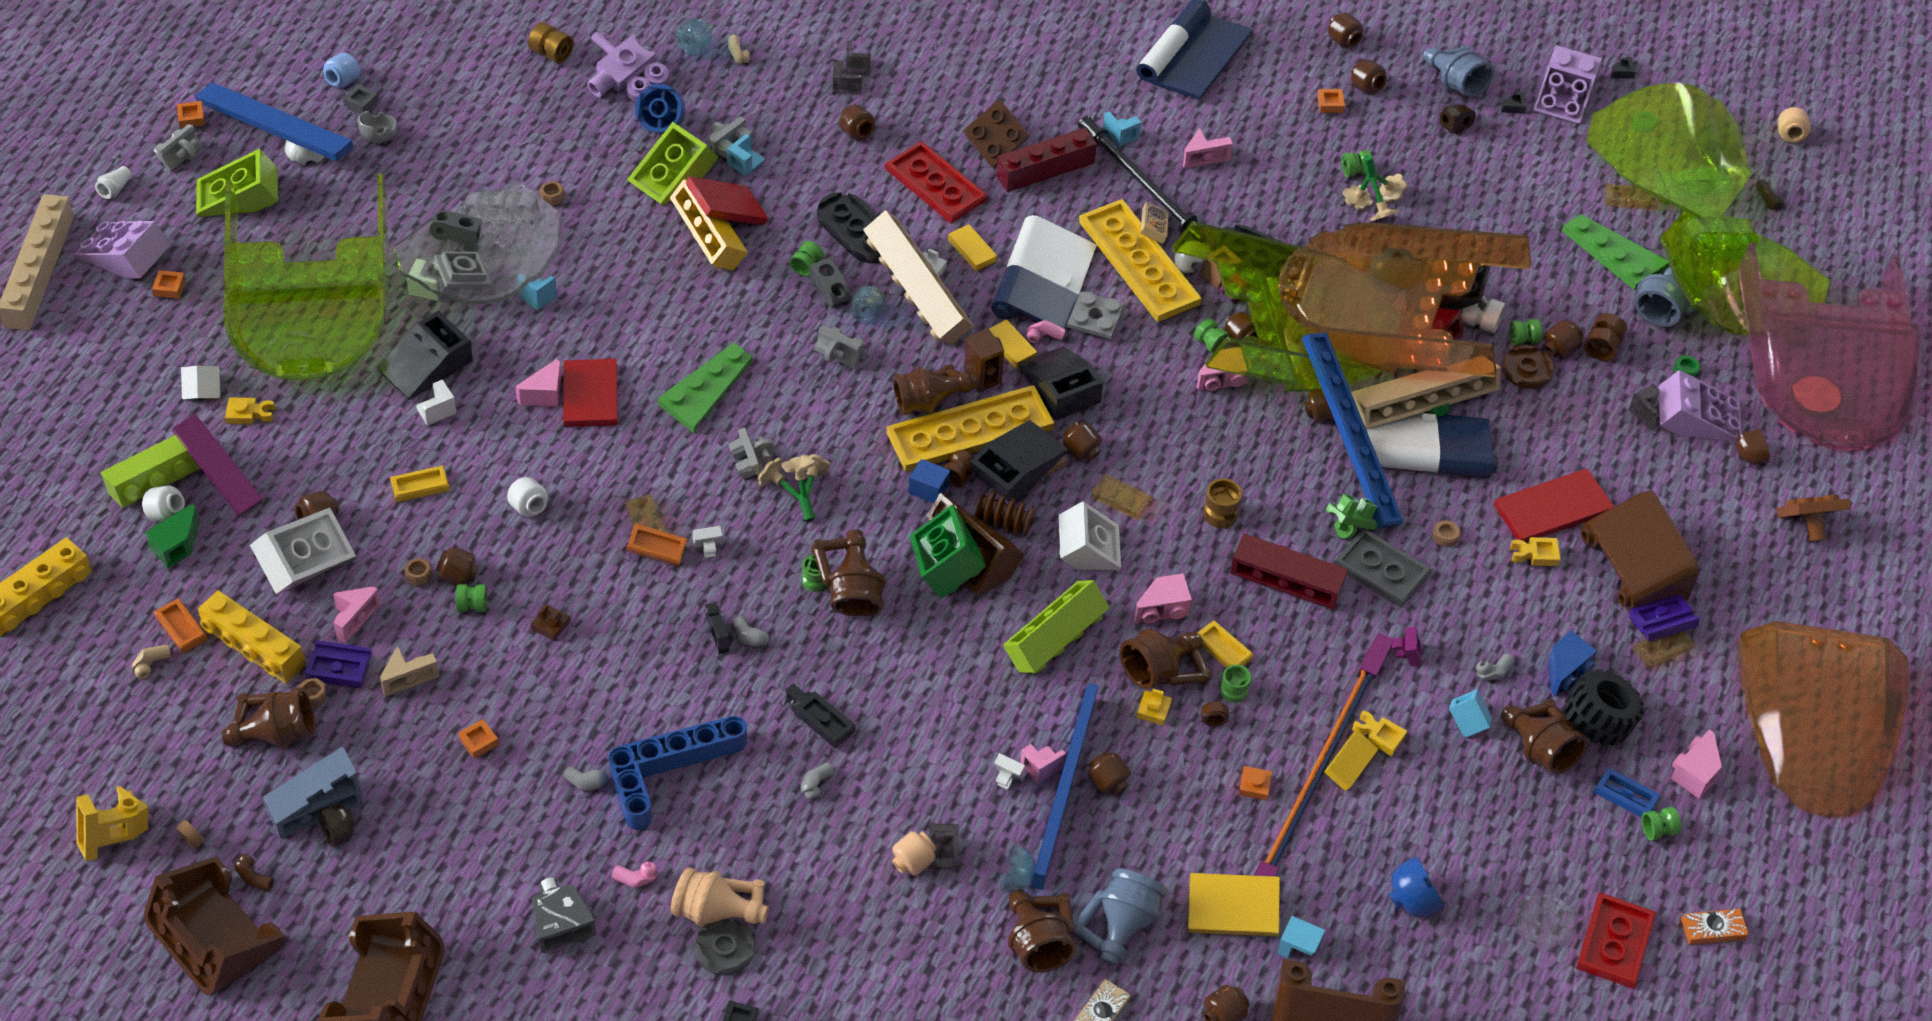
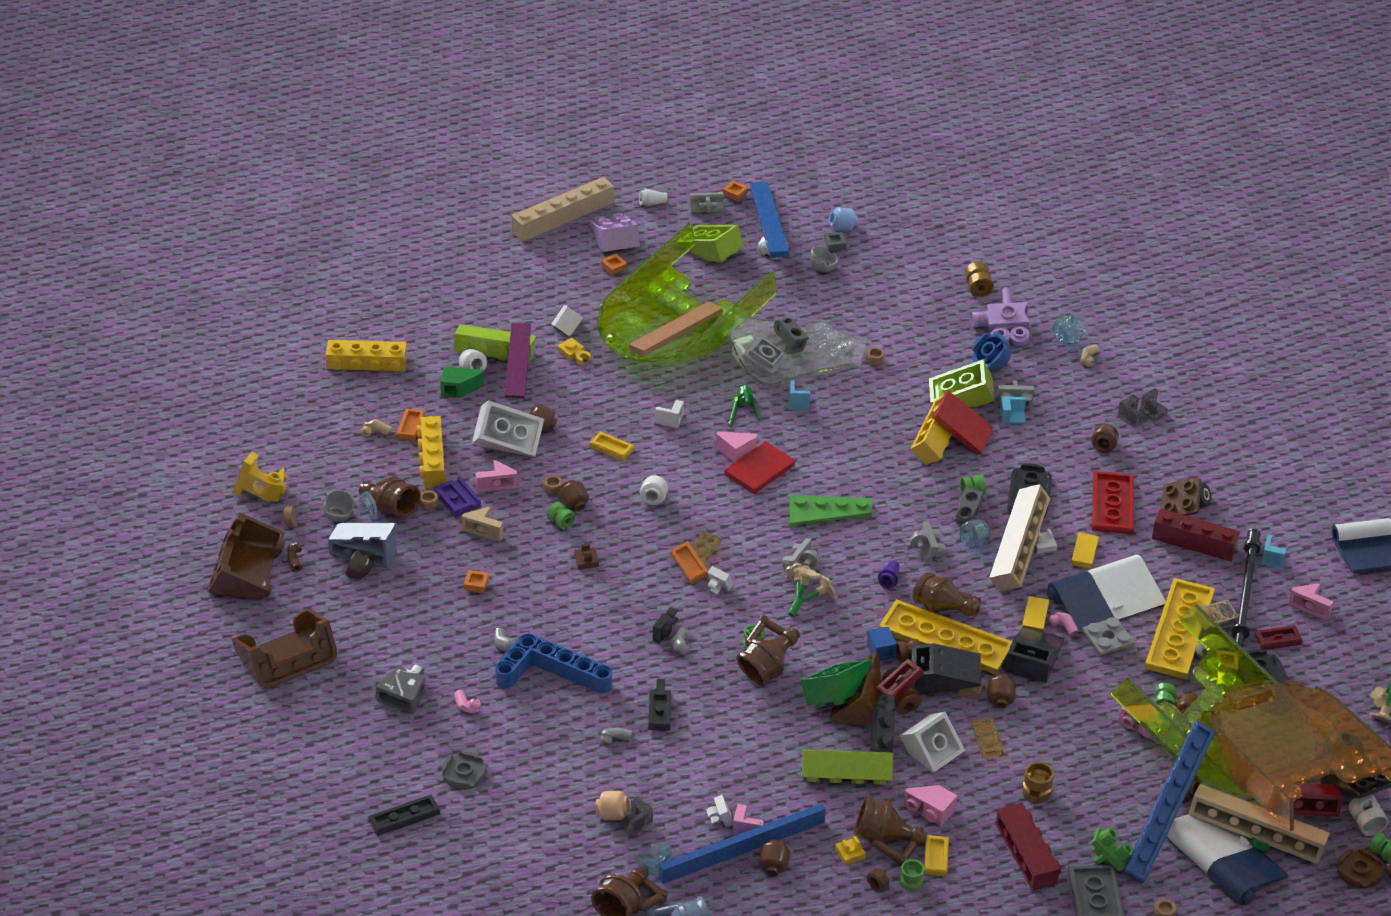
camera: 50 degrees right, 10 degrees down
black slope [377,310,473,400] -> none
light nougat piece [671,868,769,927] -> none
reddish brown brick [964,329,1004,392] -> none
none -> light grey hair [323,490,355,522]
none -> clear light blue tile [361,491,378,520]
none -> nougat tile [629,301,723,357]
none -> green plant [728,385,761,427]
none -> black hinge [870,694,895,753]
none -> dark red tile [877,659,924,701]
none -> dark purple cone [878,561,900,589]
none -> dark red tile [1254,625,1303,650]

